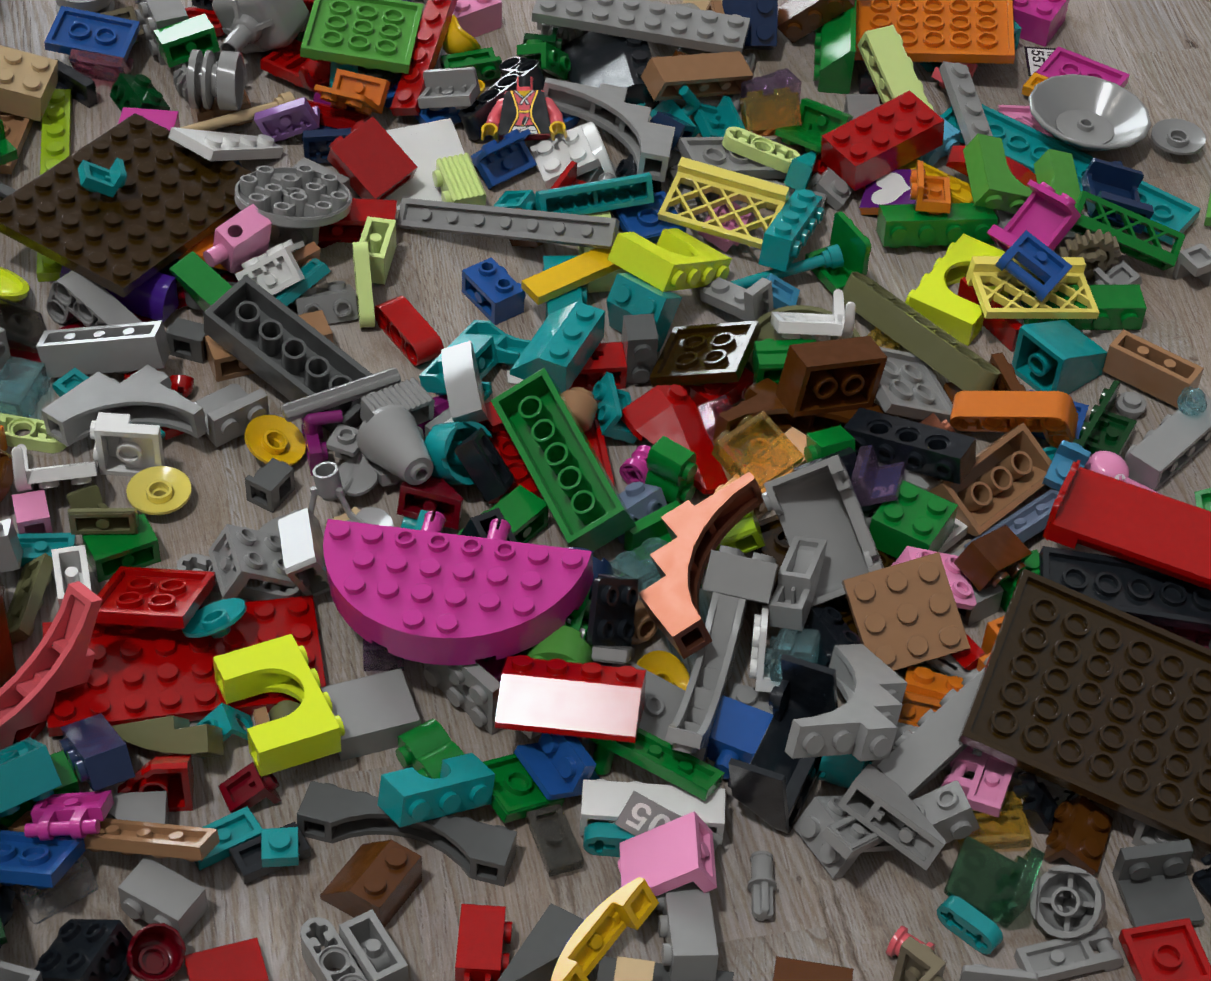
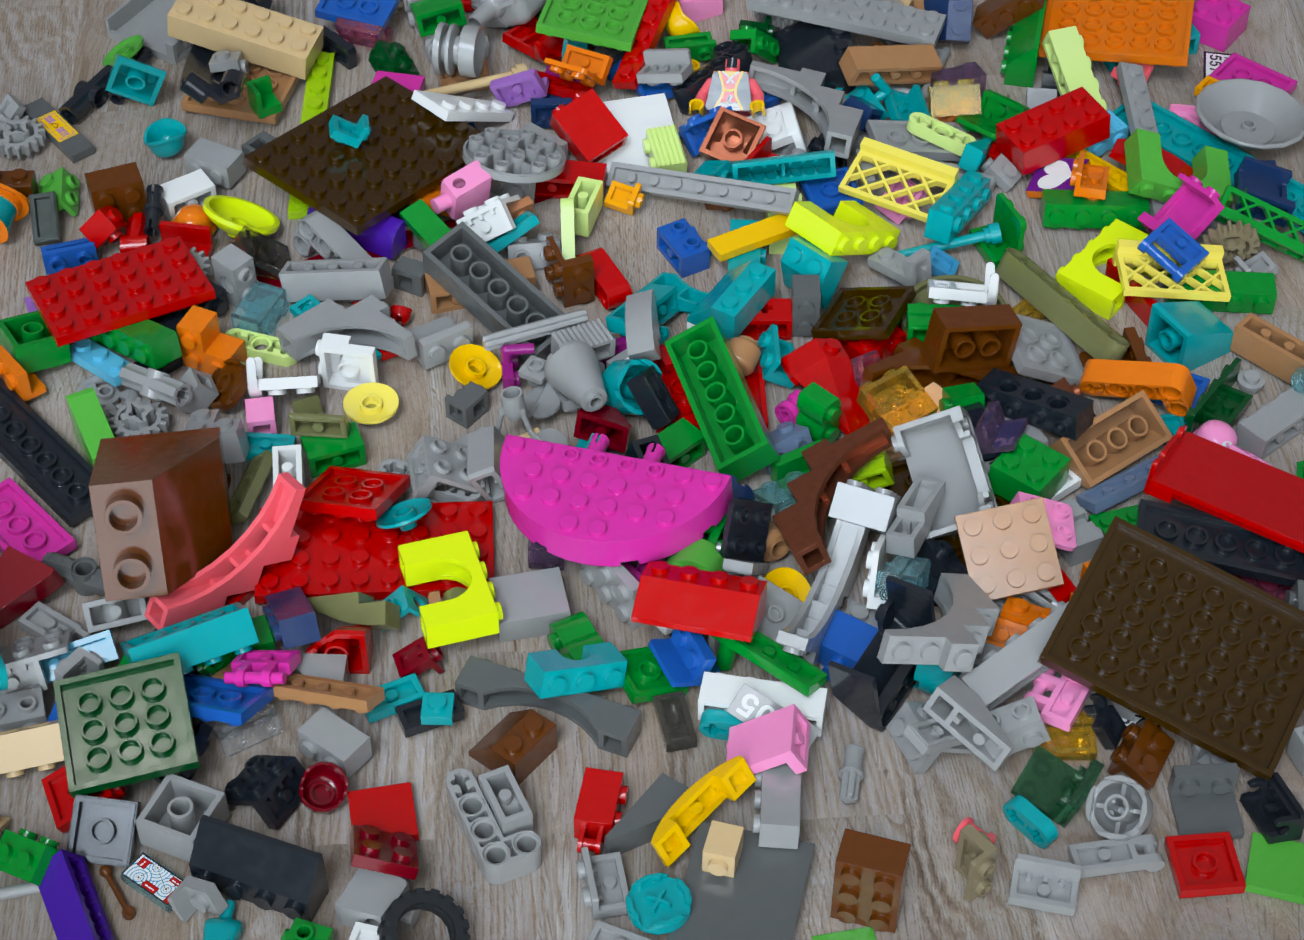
camera: 10 degrees right, 0 degrees up
reddish brown brick [953,525,1032,591] -> none
dark azure bracket [1042,440,1091,491] -> none
none -> reddish brown bracket [543,236,595,308]
none -> light orange bracket [604,180,645,216]
none -> slope [699,106,766,161]

